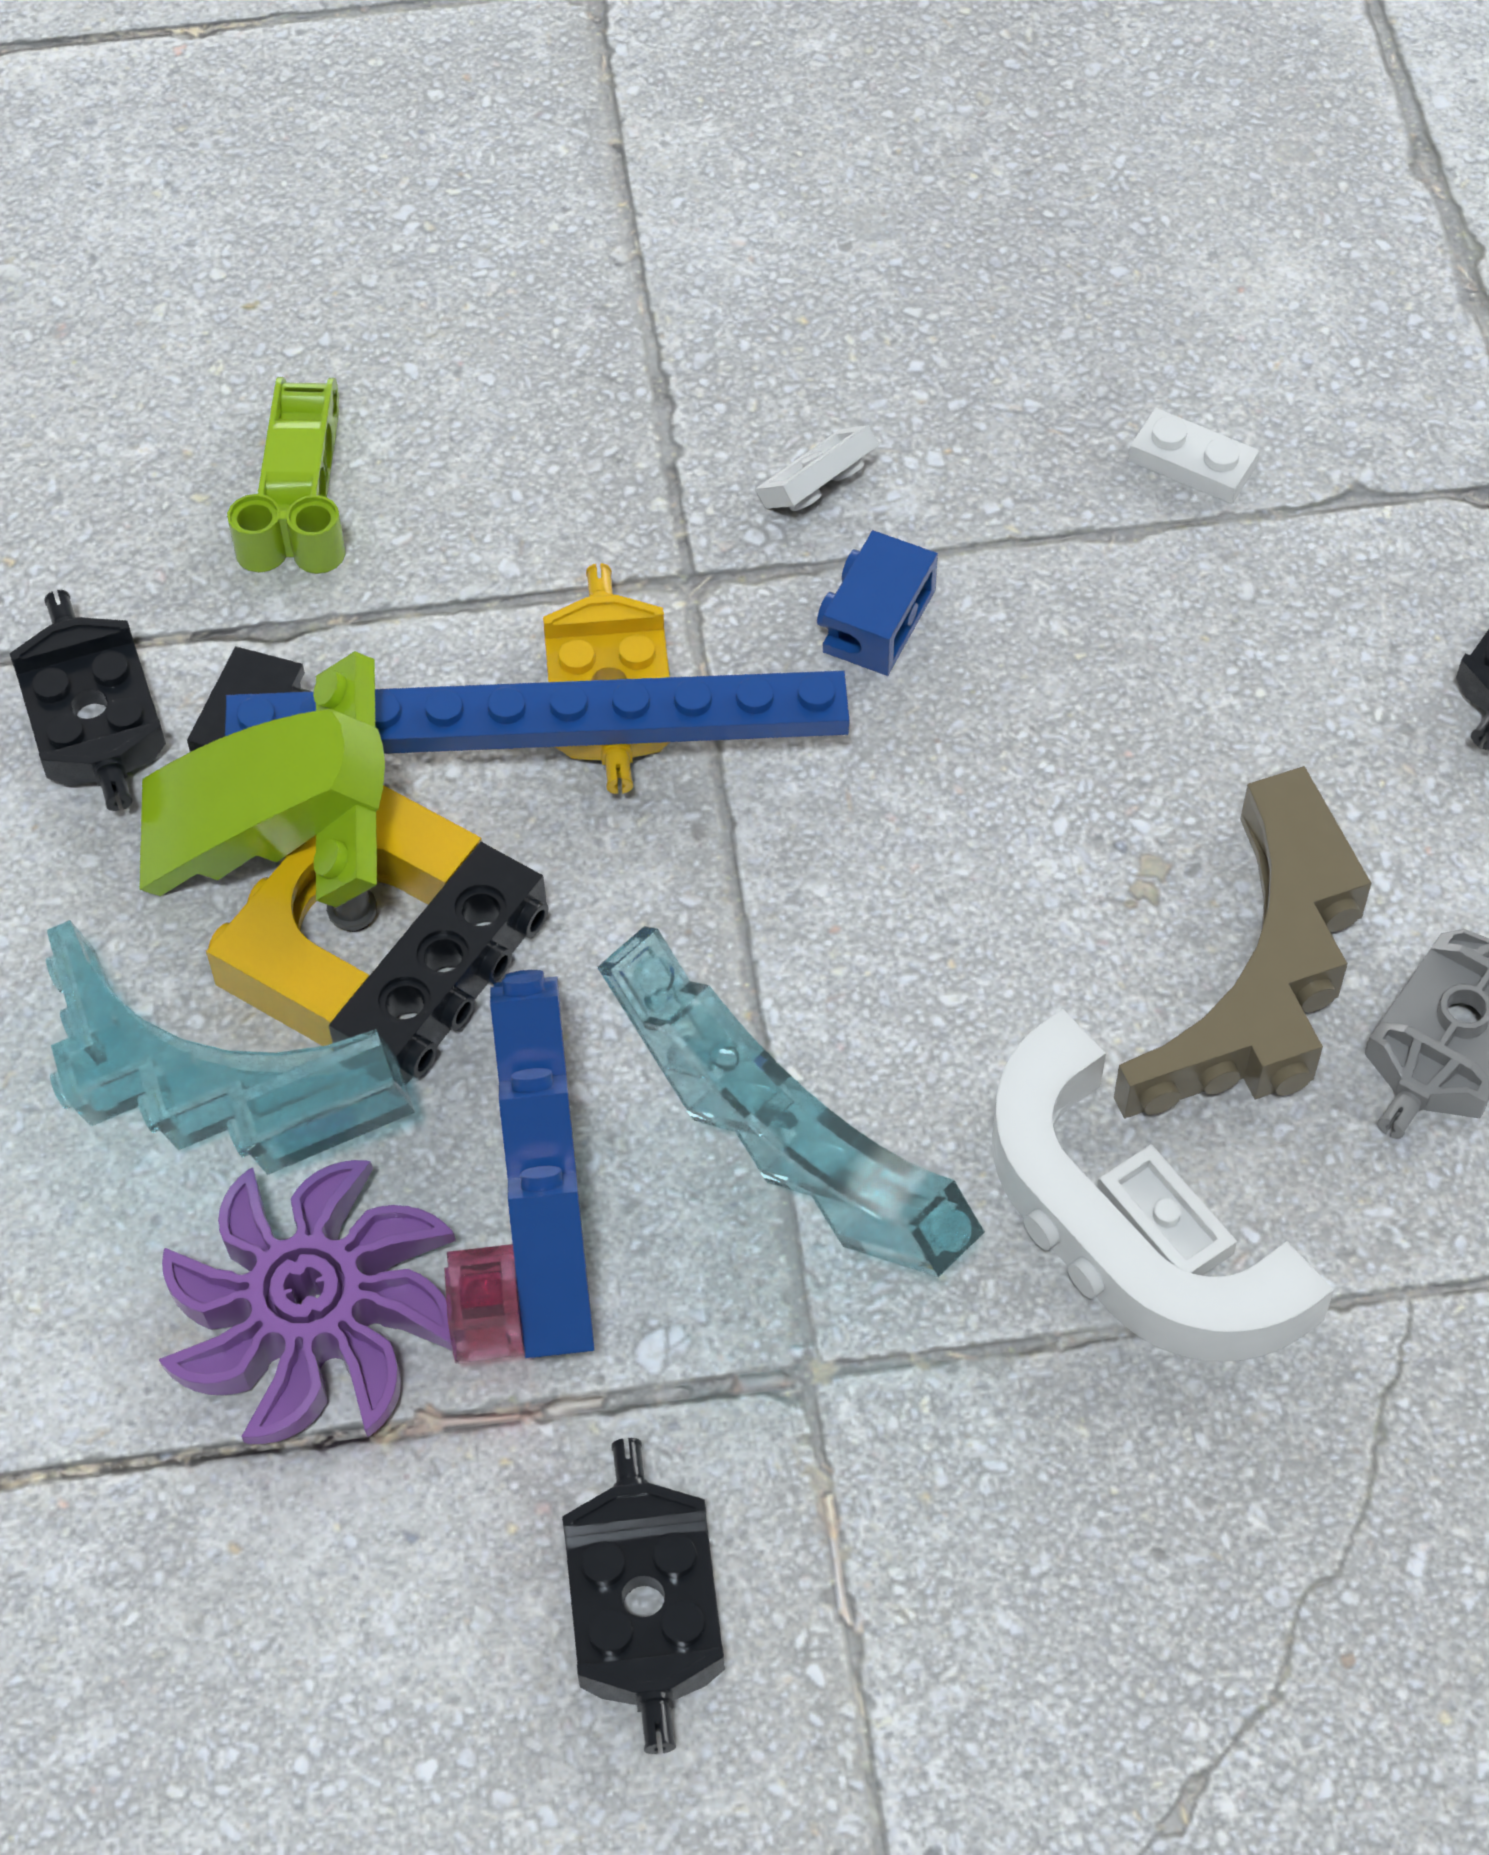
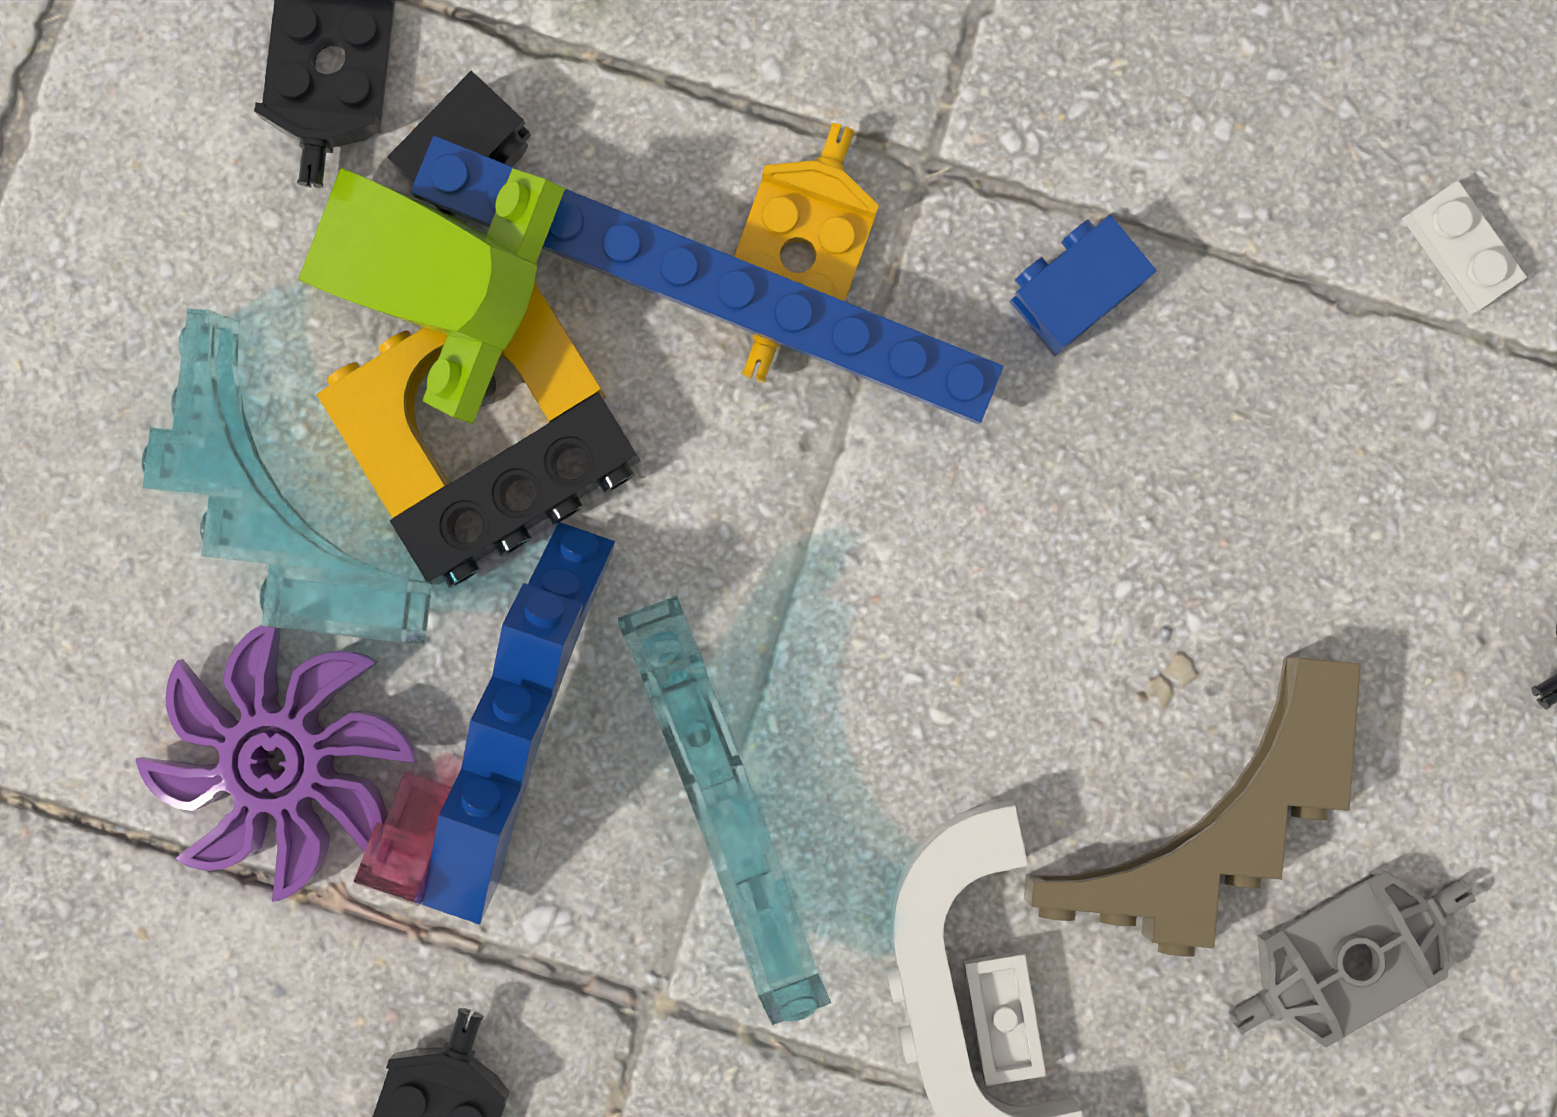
camera: 25 degrees right, 30 degrees up
white plate [755,425,879,511] -> none

